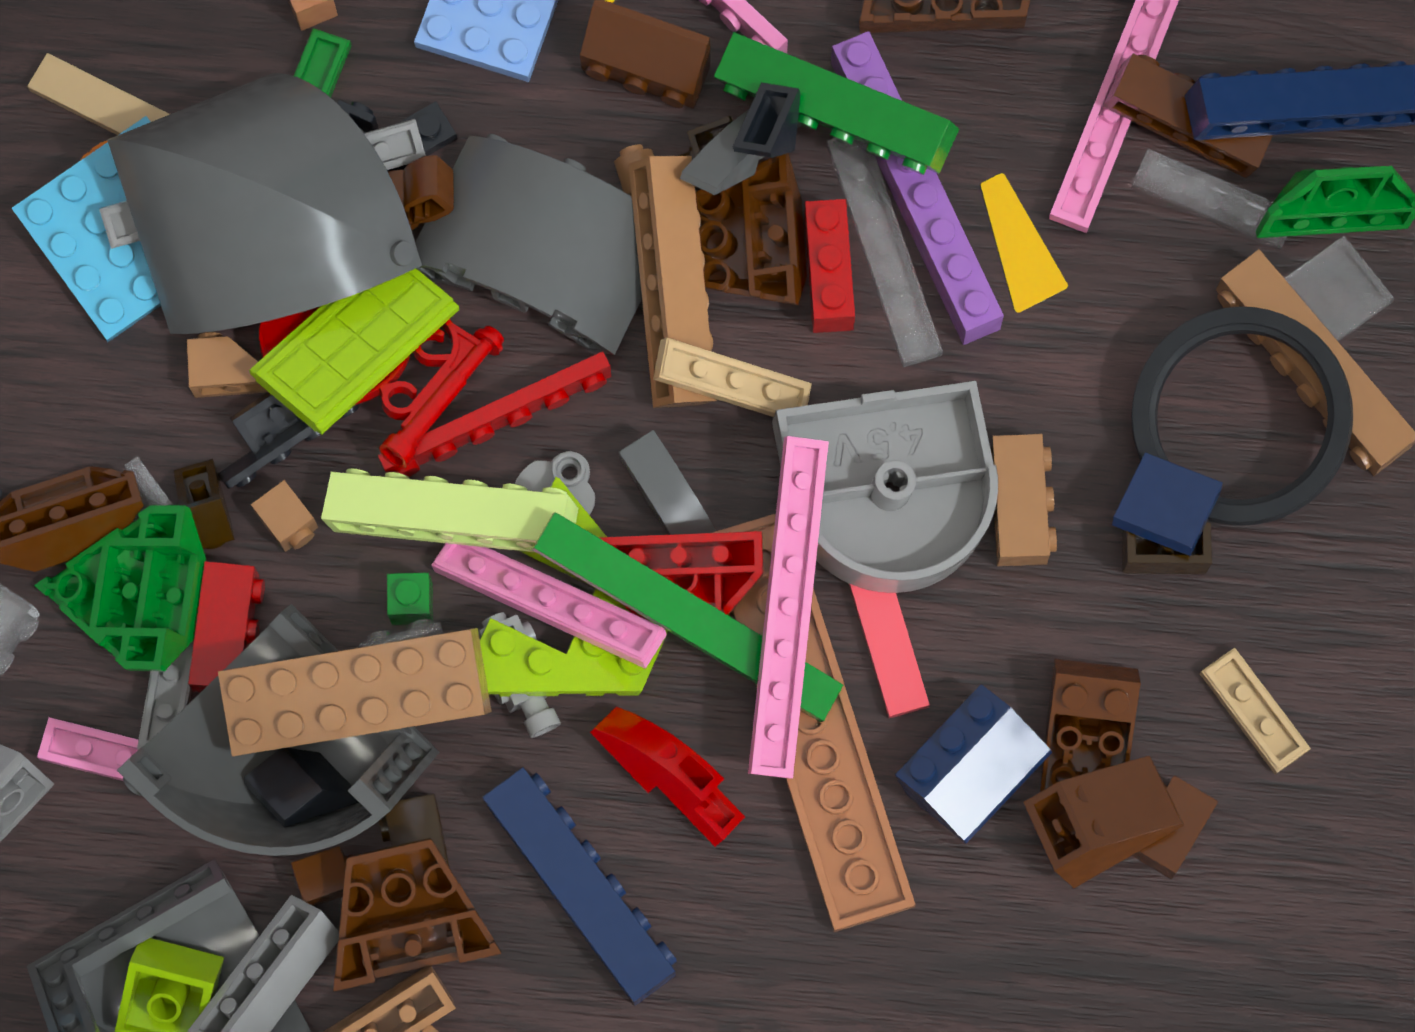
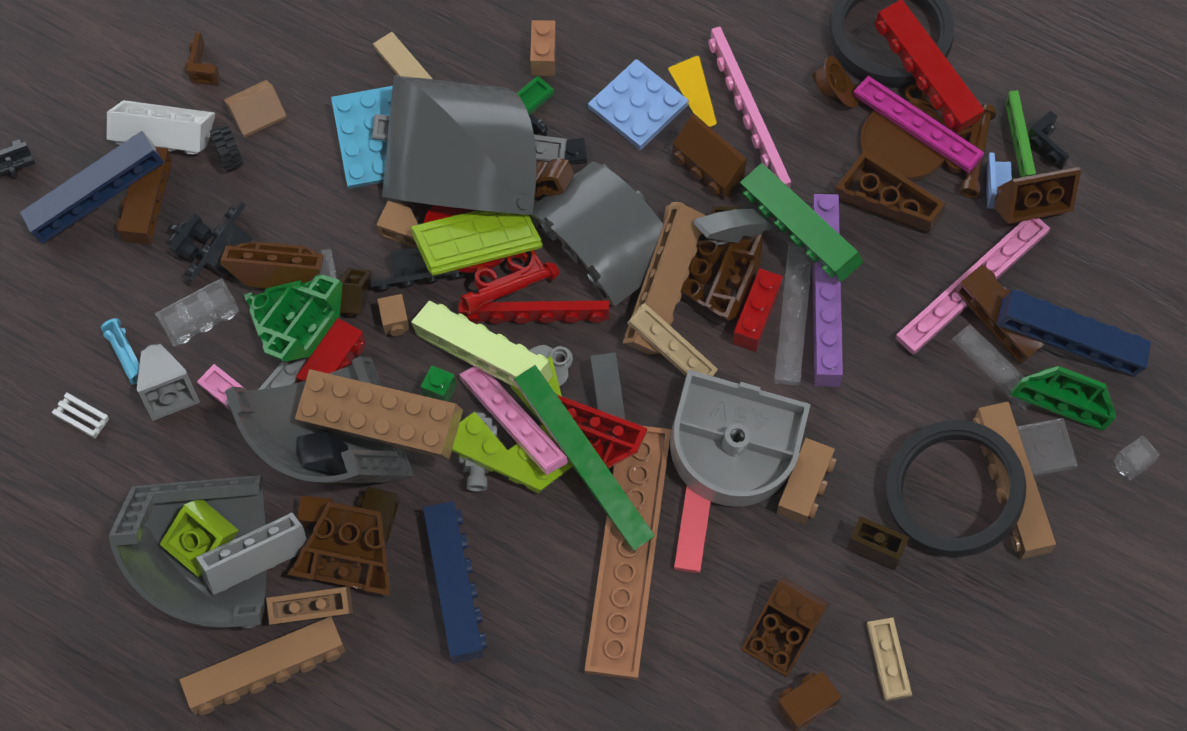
camera: 25 degrees right, 10 degrees down
red slope [590,706,745,847] -> none
black slope [732,82,801,158] -> none
bright pink plate [748,436,829,779] -> none
slope [895,684,1052,844] -> none
yellow sticker [981,173,1068,313] -> none
reddish brown slope [1023,756,1184,888] -> none
dark blue tile [1112,452,1223,556] -> none

